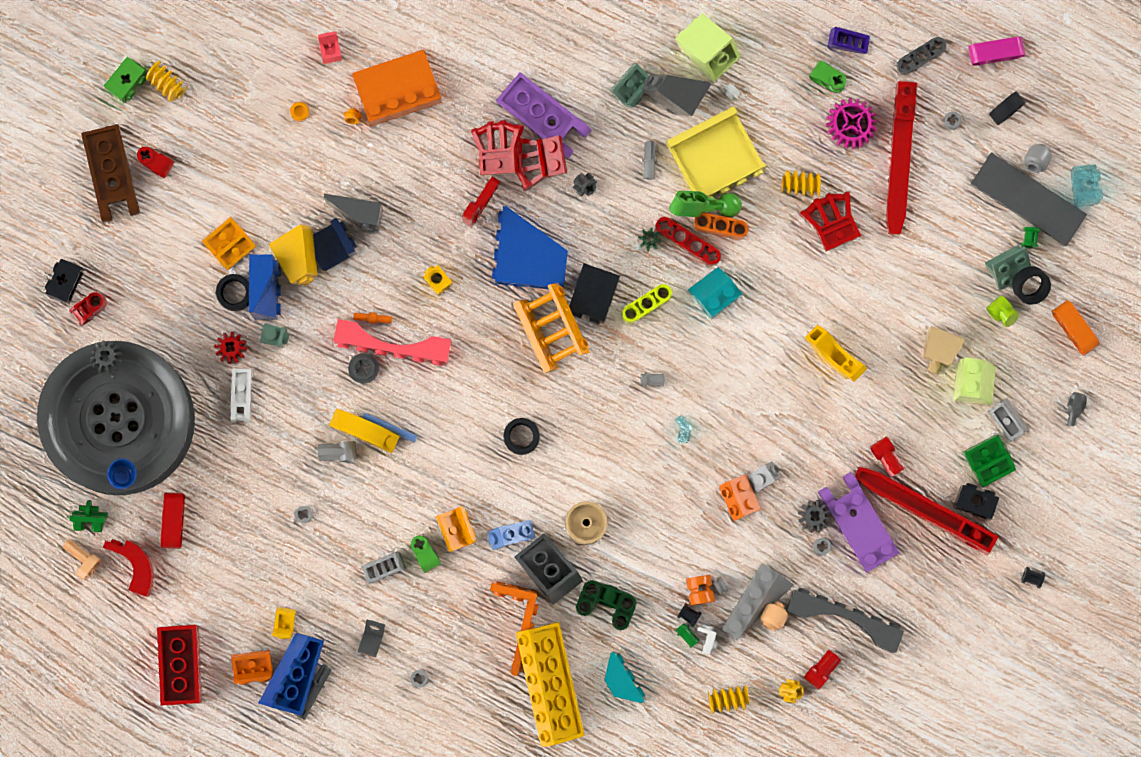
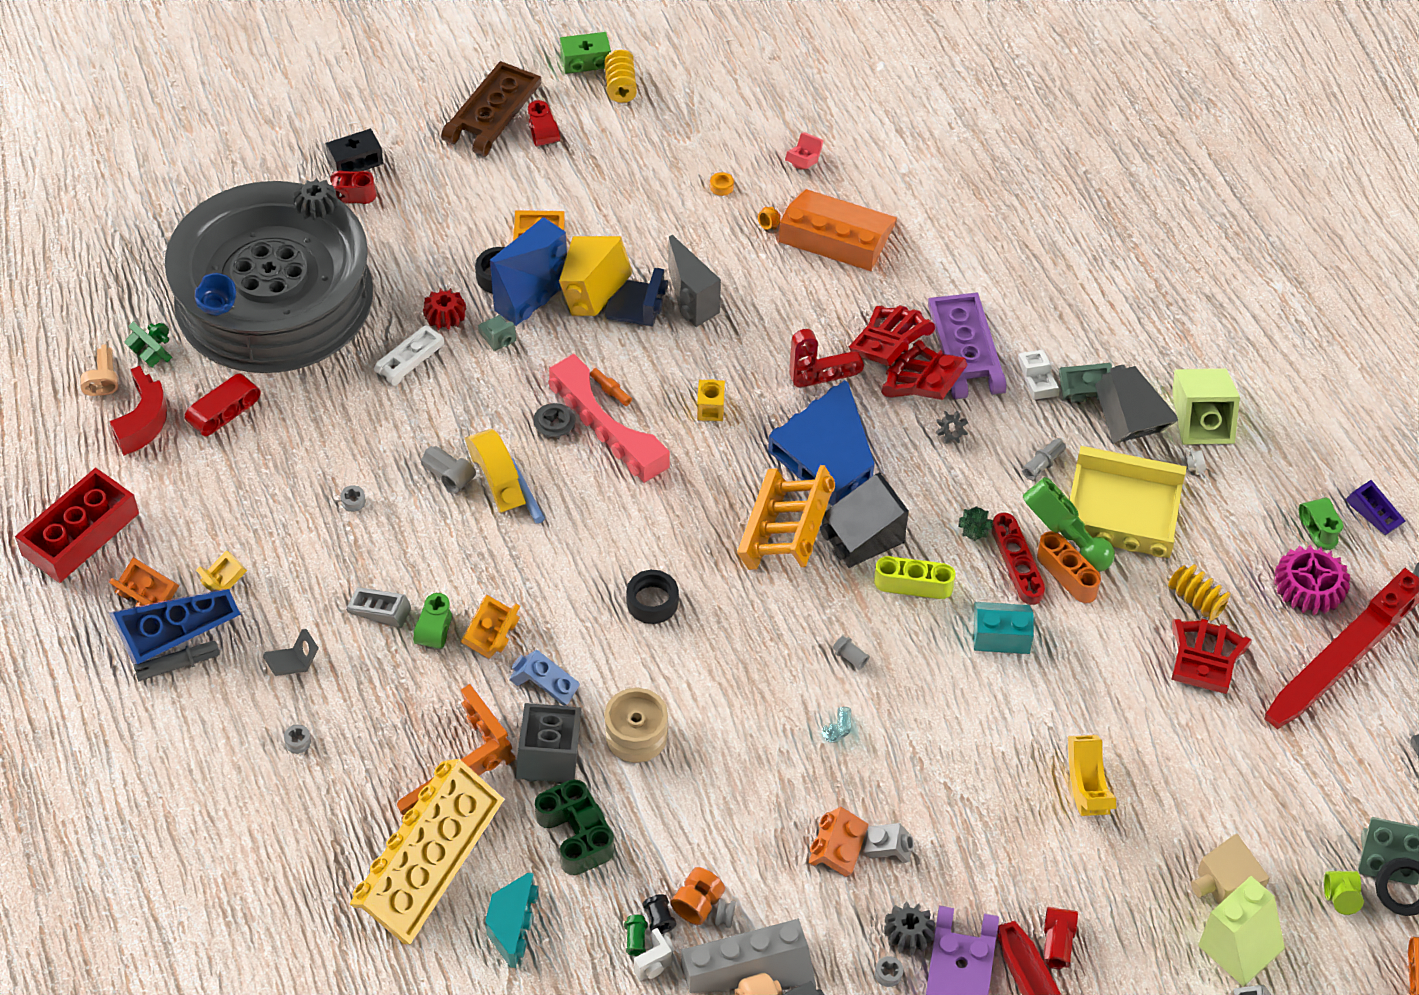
camera: 45 degrees right, 30 degrees down
none -> white slope [1018,349,1059,400]

